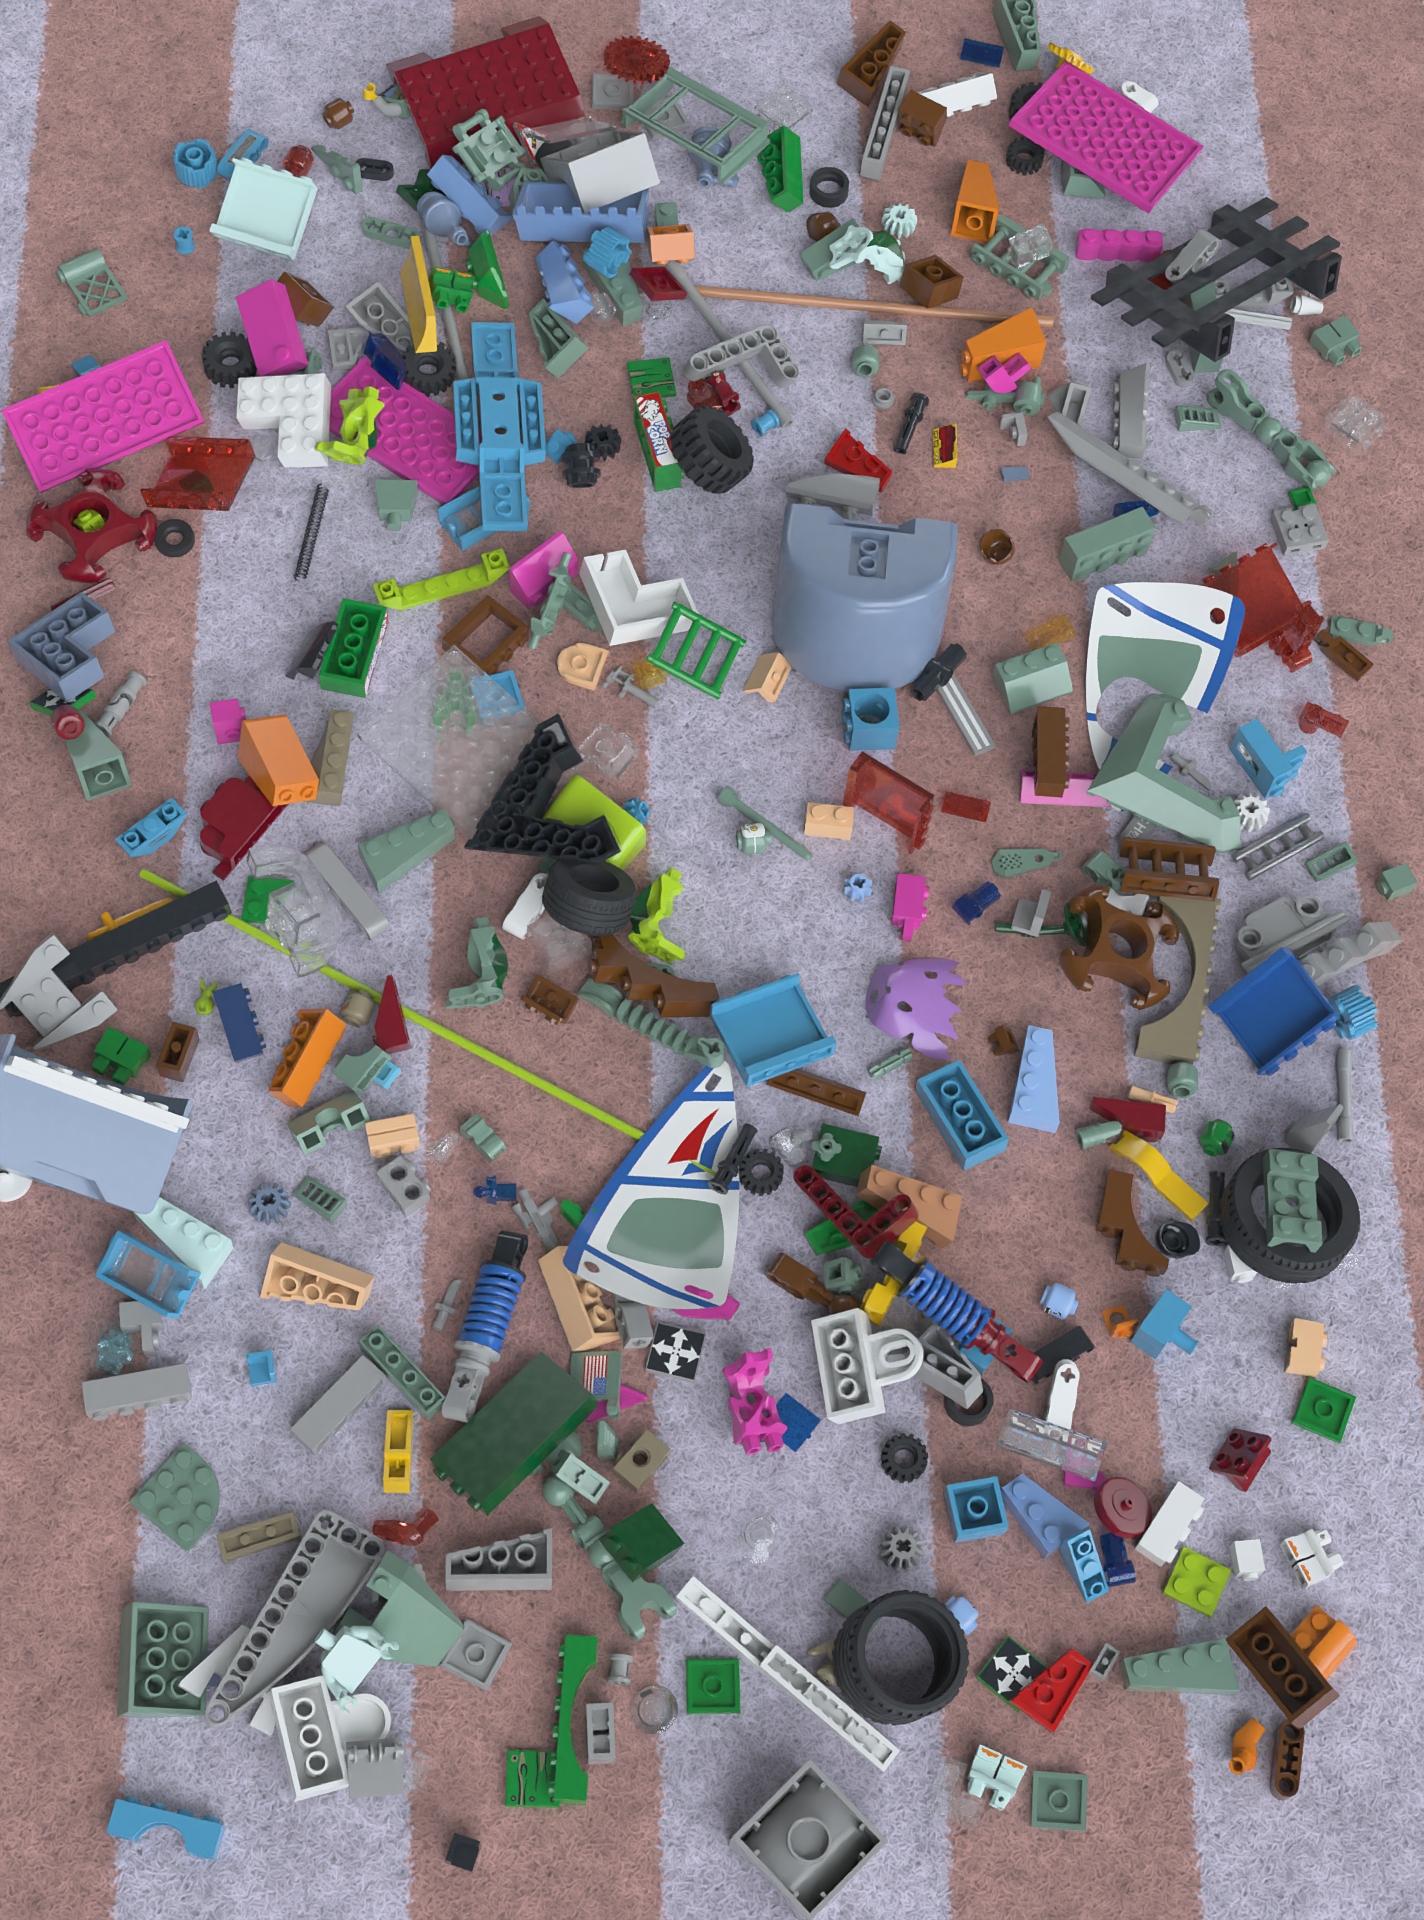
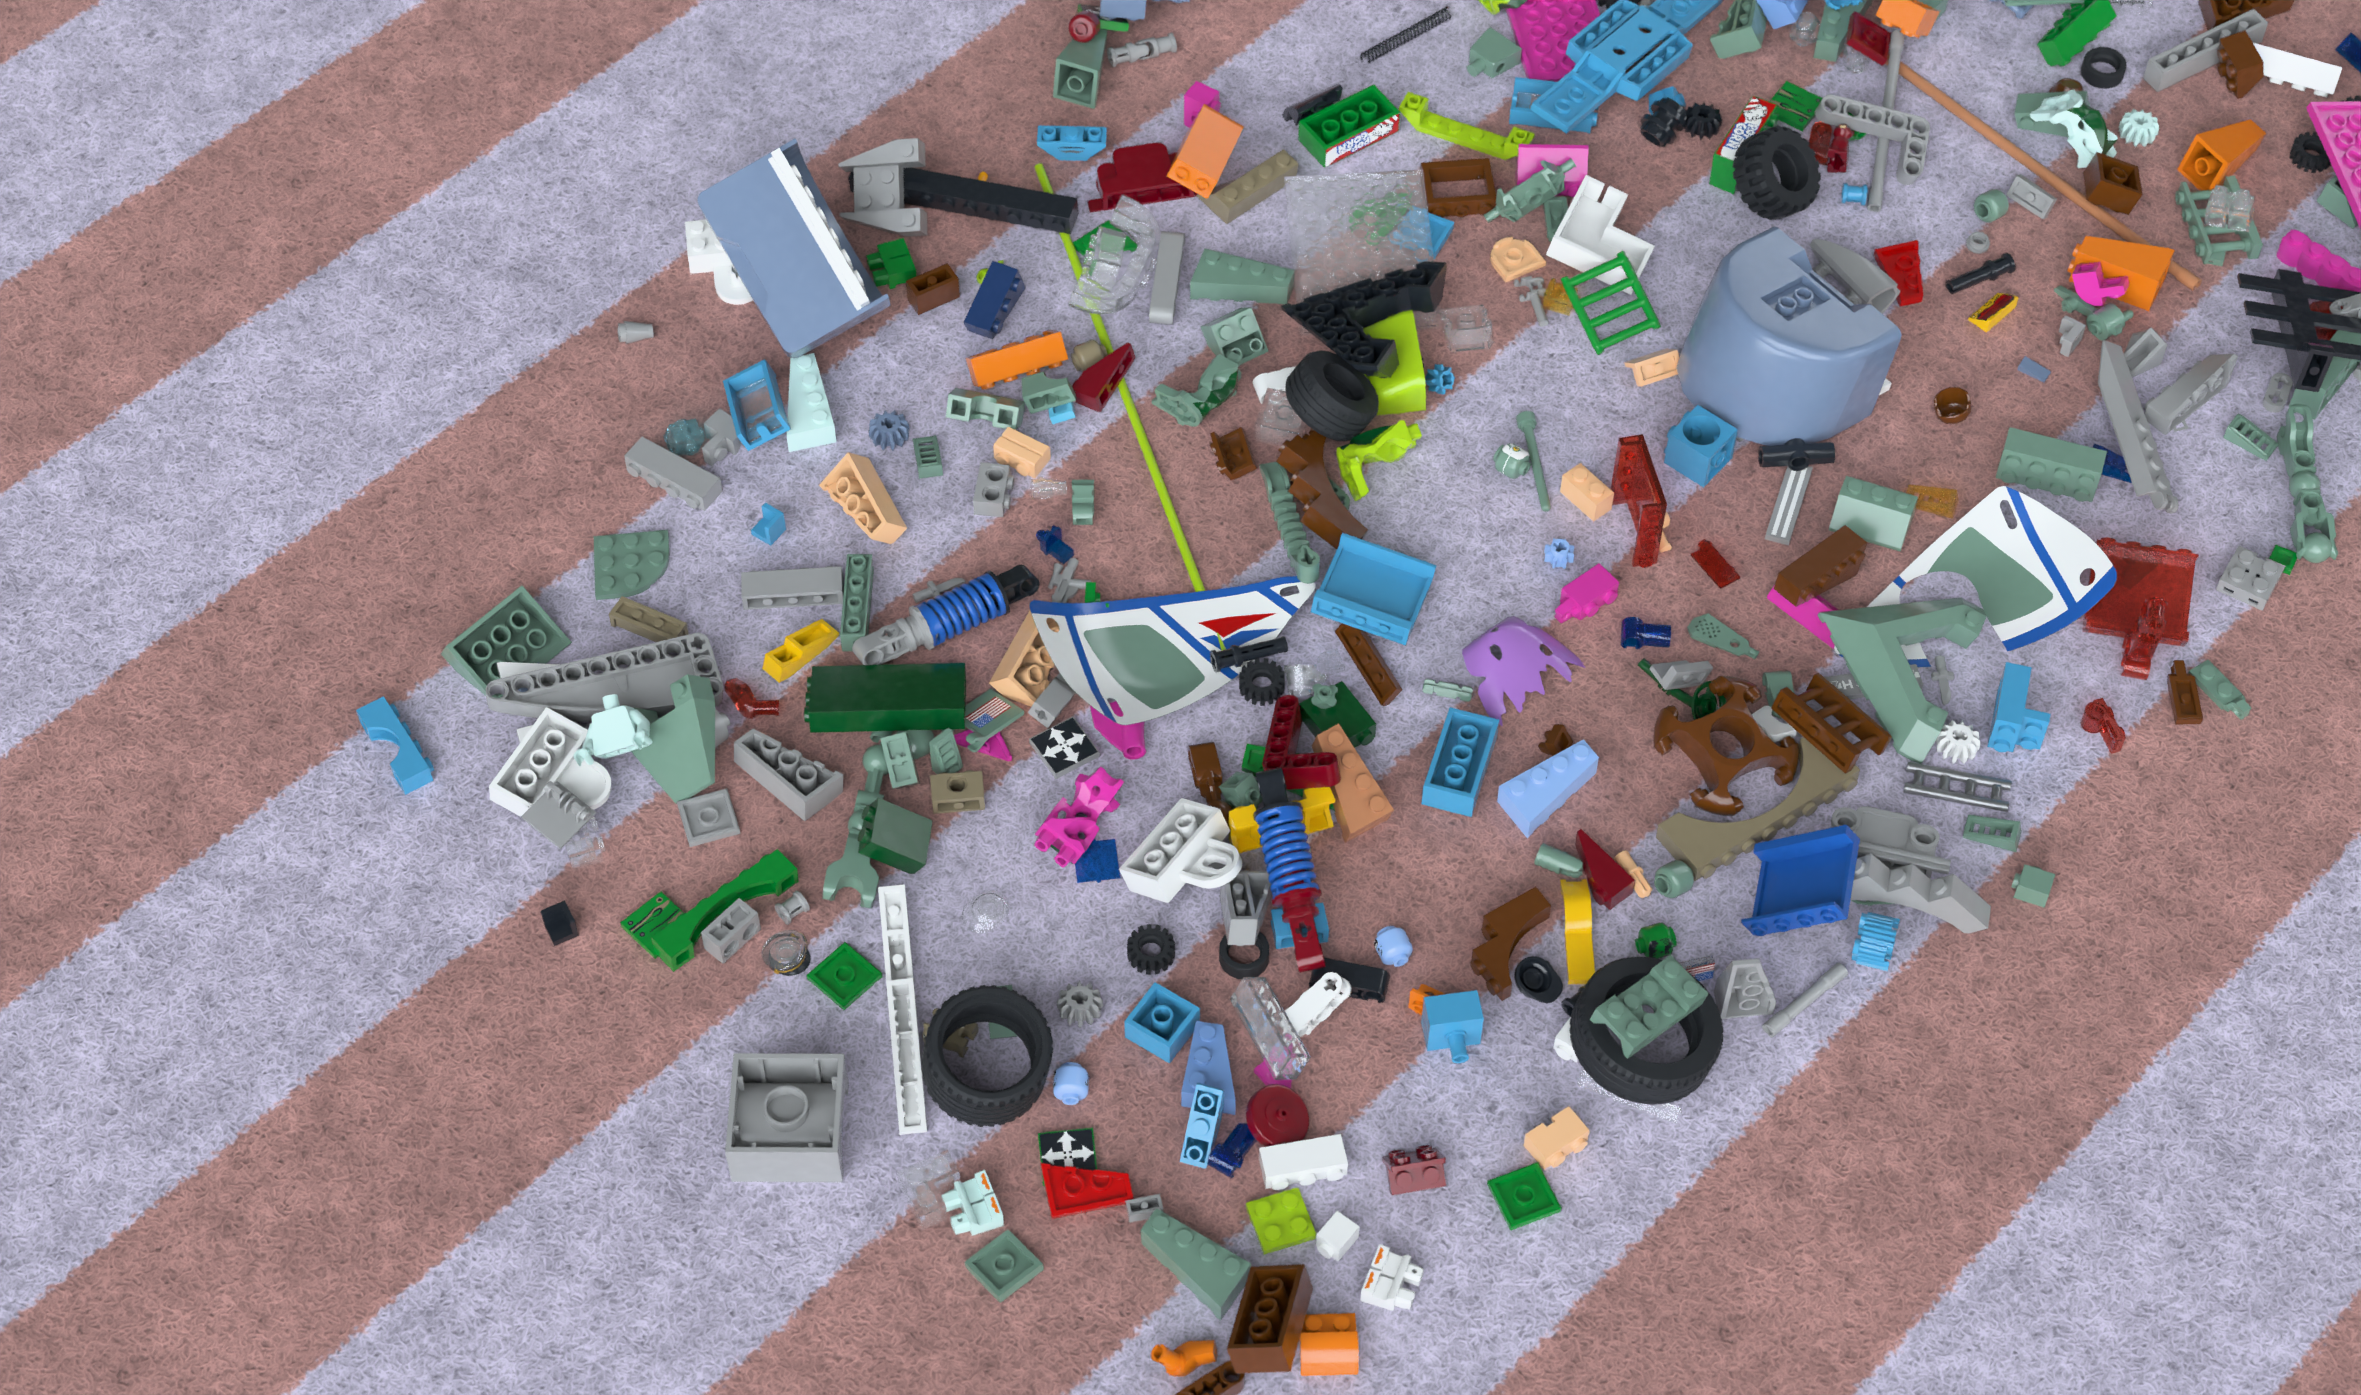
camera: 50 degrees right, 10 degrees down
none -> sand green slope [1200,307,1269,364]

